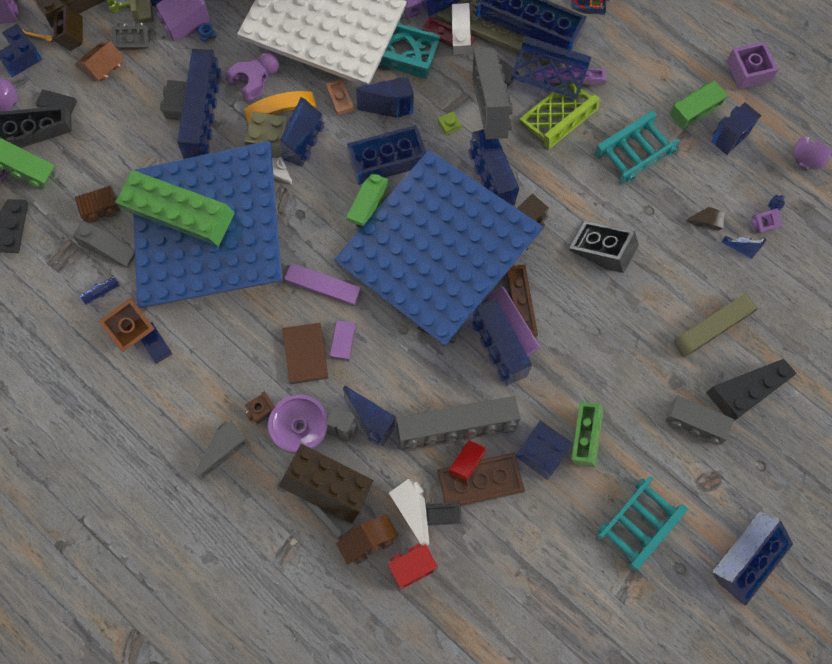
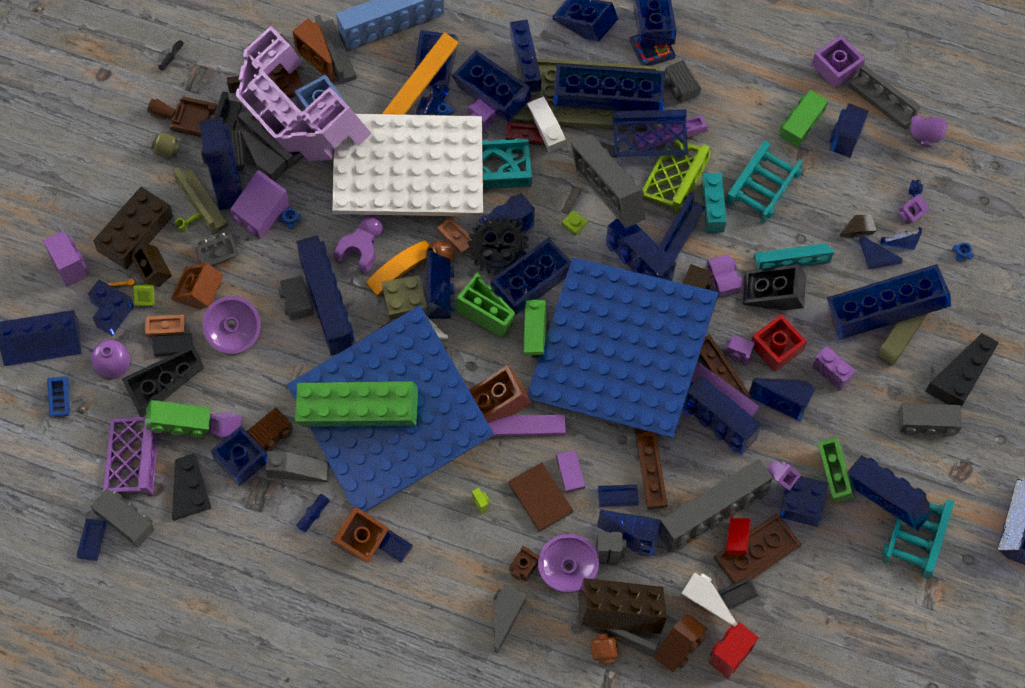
camera: 20 degrees left, 5 degrees down
none -> lime plate [133,285,155,306]
none -> nougat plate [145,314,185,337]
none -> medium lavender dish [202,296,261,354]
none -> medium lavender panel [210,412,241,437]
none -> clear blue brick [210,426,267,486]
none -> dark orange head [426,241,455,266]
none -> bright green wedge [455,272,515,339]
none -> black gear [467,214,529,275]
none -> dark orange slope [469,365,531,423]
none -> lime plate [472,487,490,514]
none -> dark orange head [591,633,619,664]
none -> clear blue tile [598,484,639,507]
none -> reddish brown plate [636,432,668,510]
none -> clear blue fence [655,192,705,267]
none -> dark grey brick [663,60,701,103]
none -> teal arch [701,173,727,233]
none -> medium lavender brick [706,254,743,298]
none -> medium lavender brick [723,335,755,366]
none -> clear blue slope [749,378,816,422]
none -> red brick [751,314,807,372]
none -> teal fence [754,243,834,269]
none -> medium lavender brick [767,459,801,491]
none -> medium lavender brick [812,346,856,391]
none -> clear blue brick [827,264,951,340]
none -> clear blue brick [847,455,932,531]
none -> dark grey fence [849,65,920,129]
none -> clear blue tile [859,236,903,269]
none -> blue plate [953,242,974,261]

